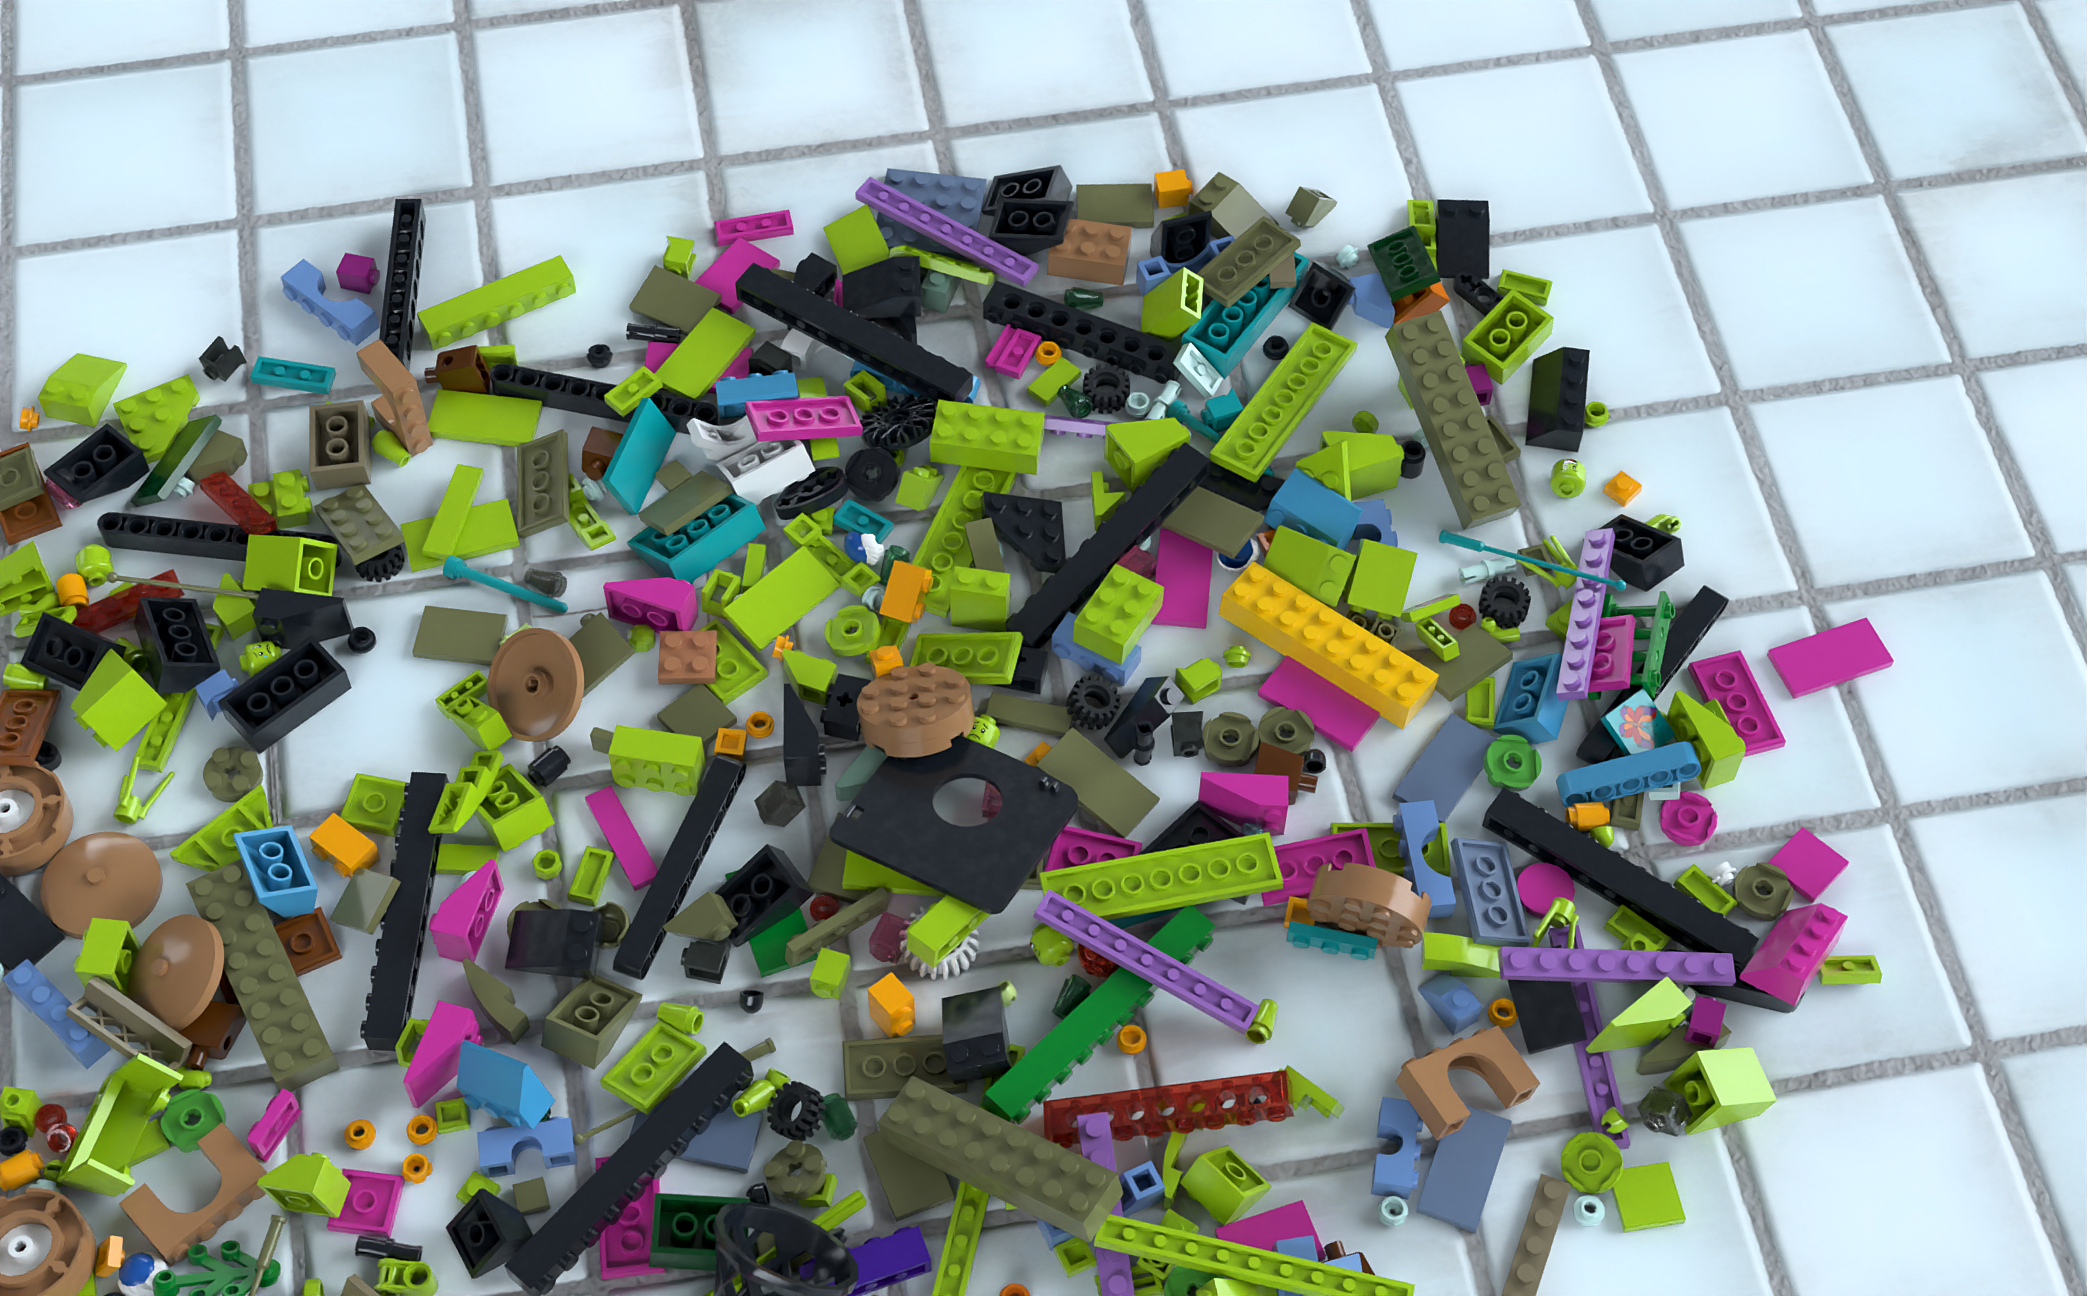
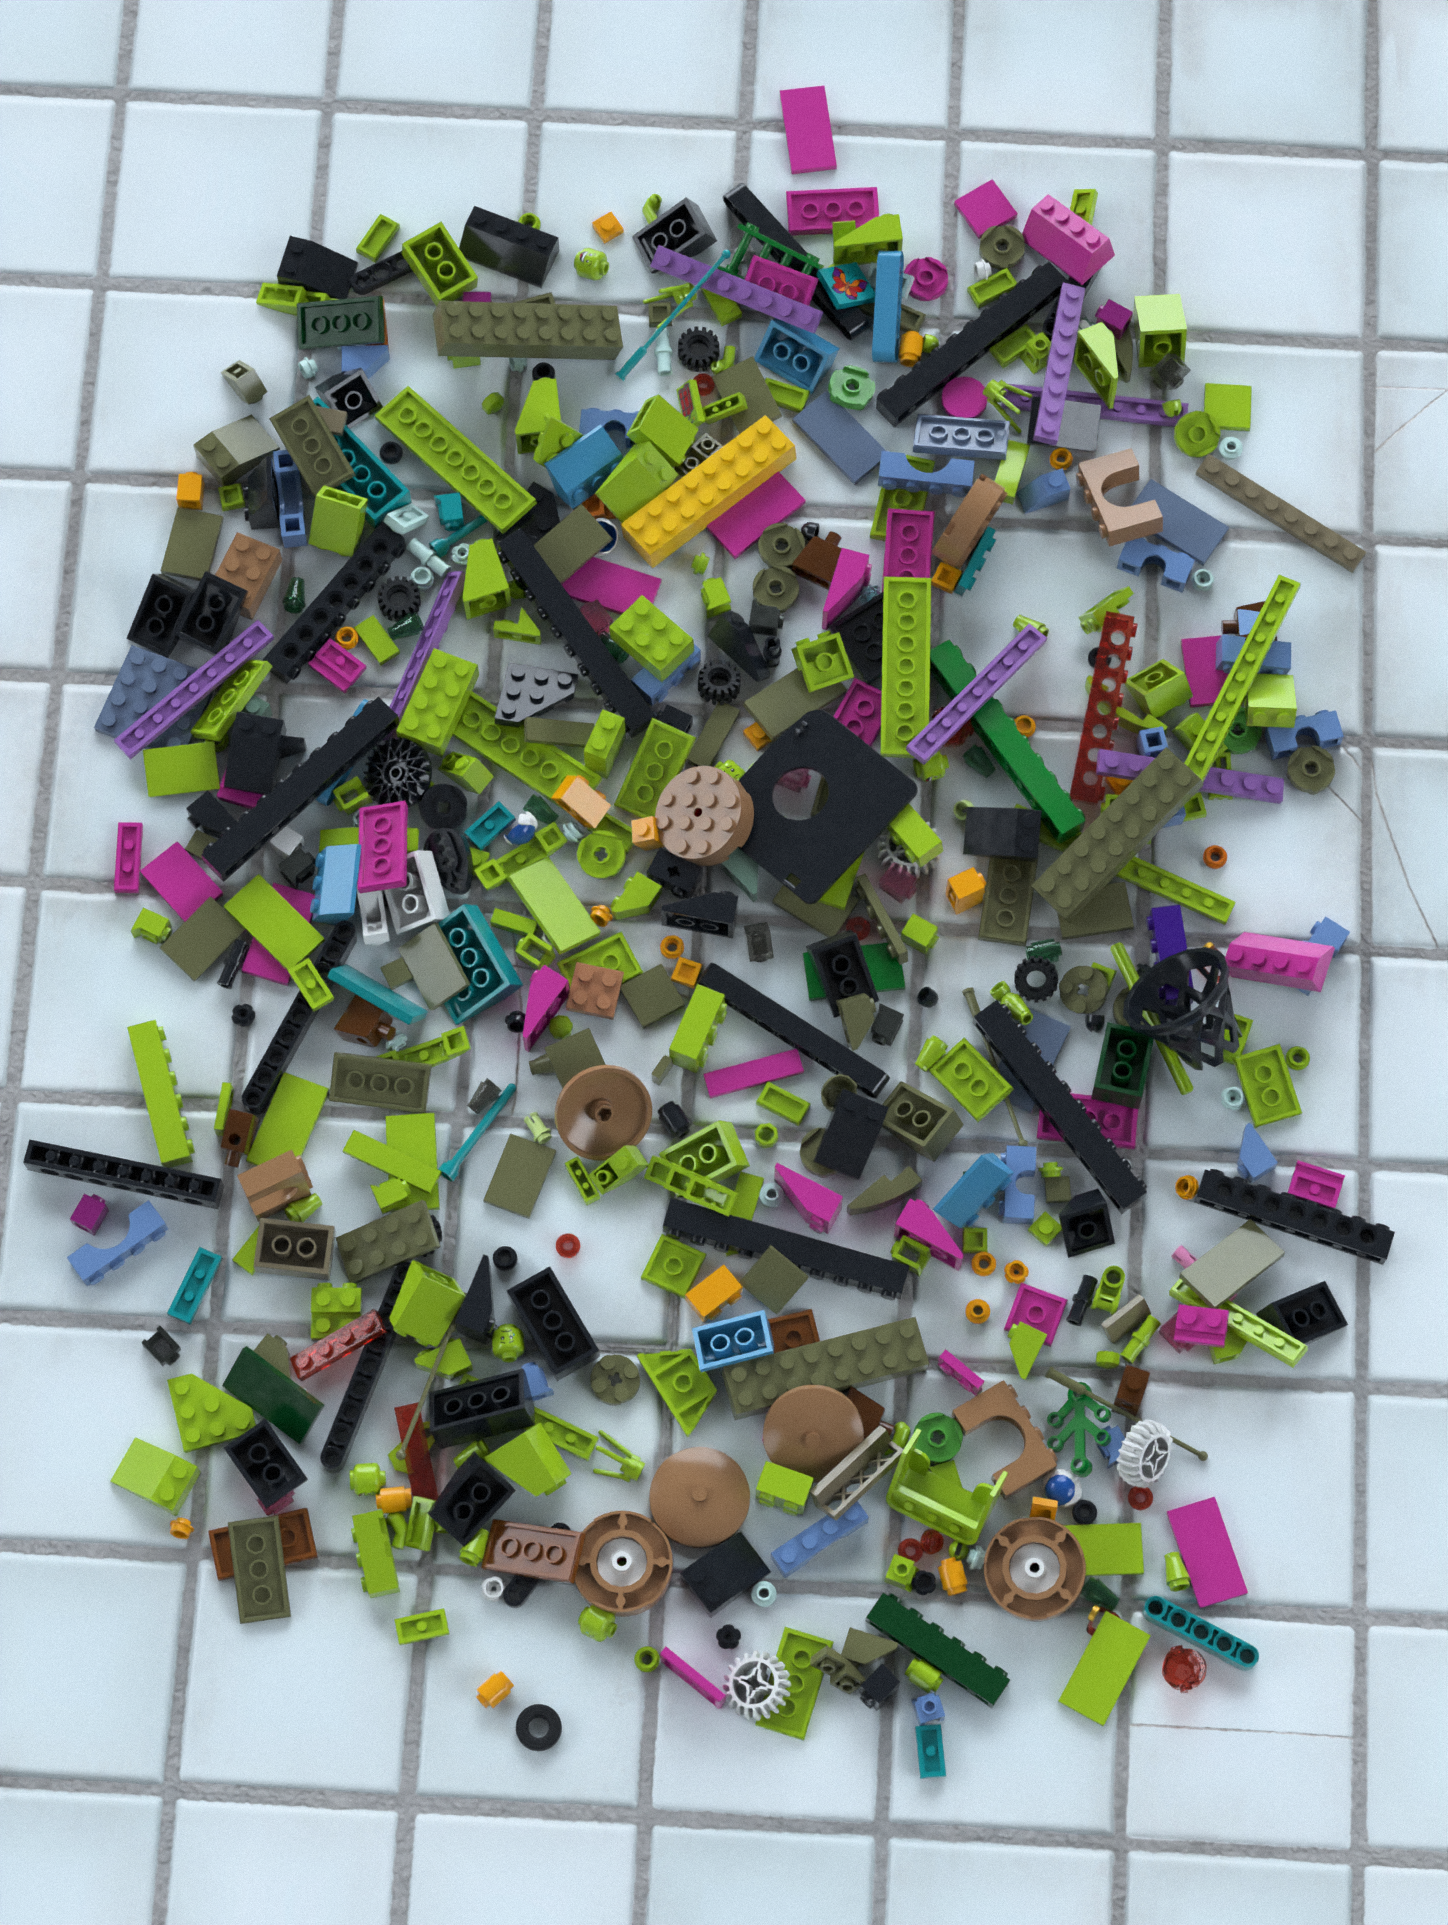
camera: 75 degrees left, 15 degrees up
none -> lime window [370,1177,411,1214]
none -> clear red plate [556,1233,580,1258]
none -> lime plate [791,630,854,692]
none -> lime plate [1038,1162,1063,1178]

